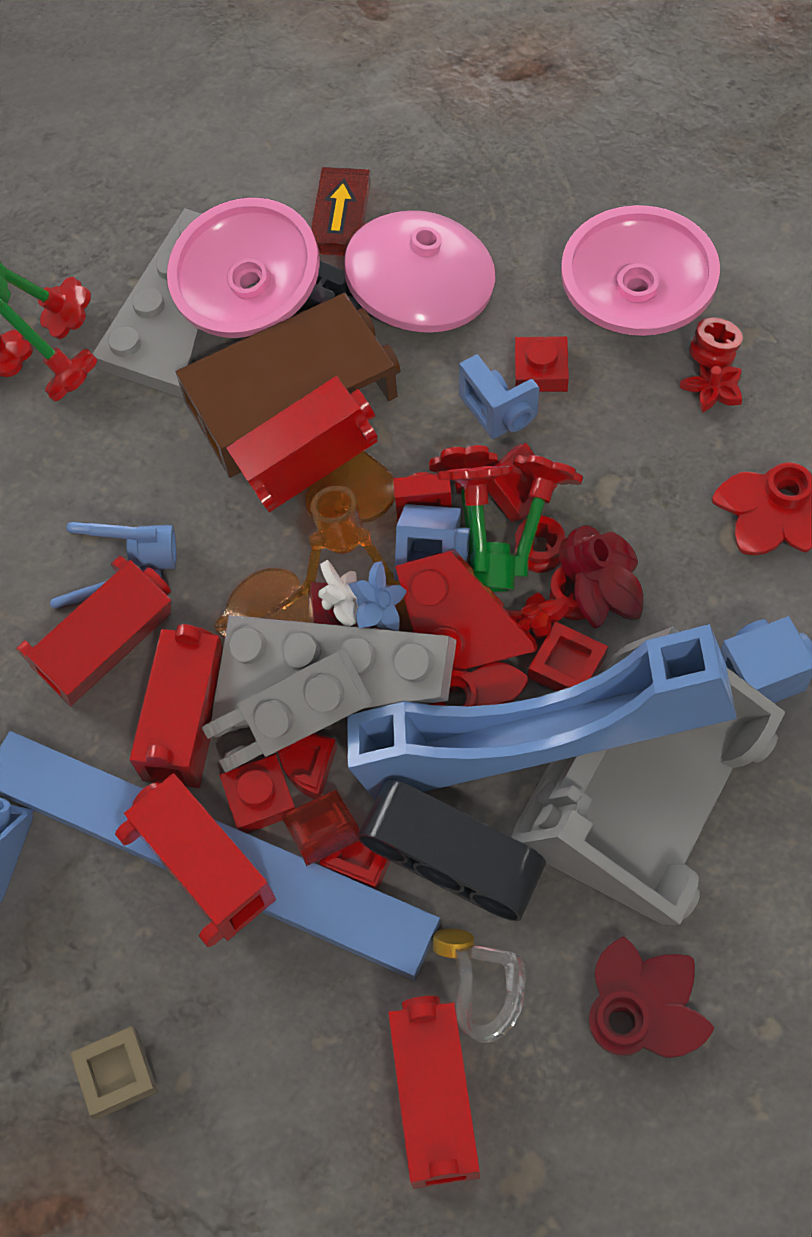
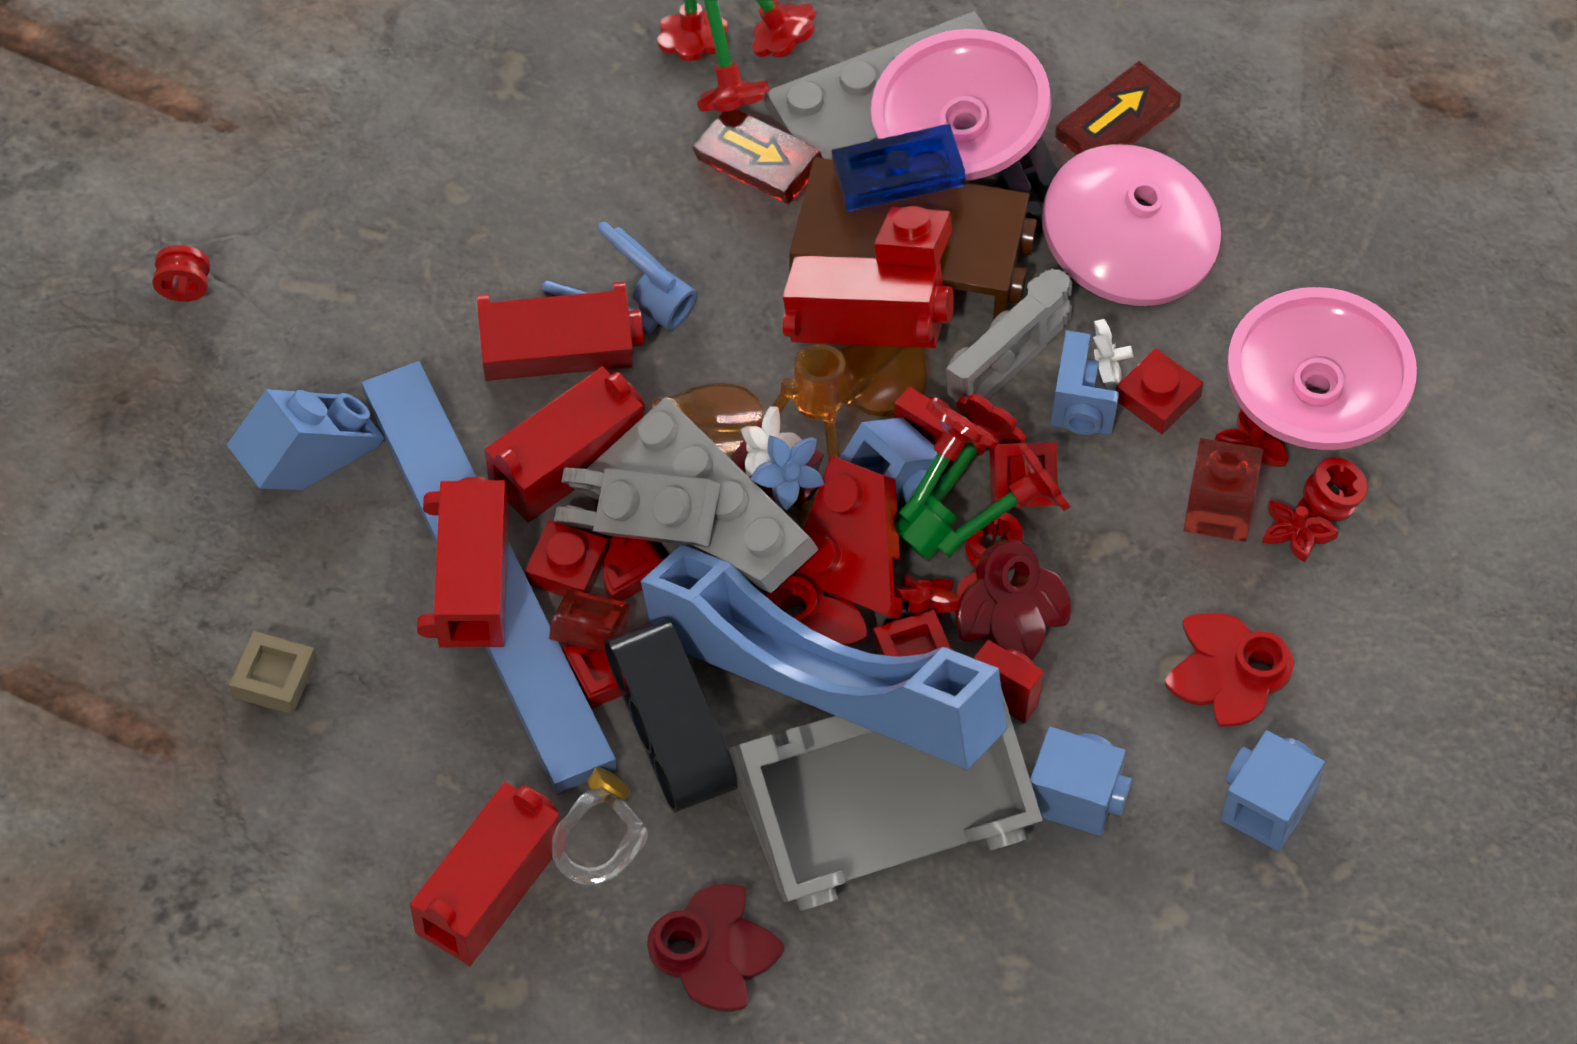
camera: 35 degrees right, 5 degrees down
none -> clear red tile [693,109,823,205]
none -> clear blue plate [831,124,966,211]
none -> red plate [874,206,953,268]
none -> light grey hinge [946,268,1072,417]
none -> red plate [974,640,1044,723]
none -> white plant [1093,319,1134,391]
none -> clear red brick [1183,438,1263,542]
none -> red plant [1214,409,1288,475]

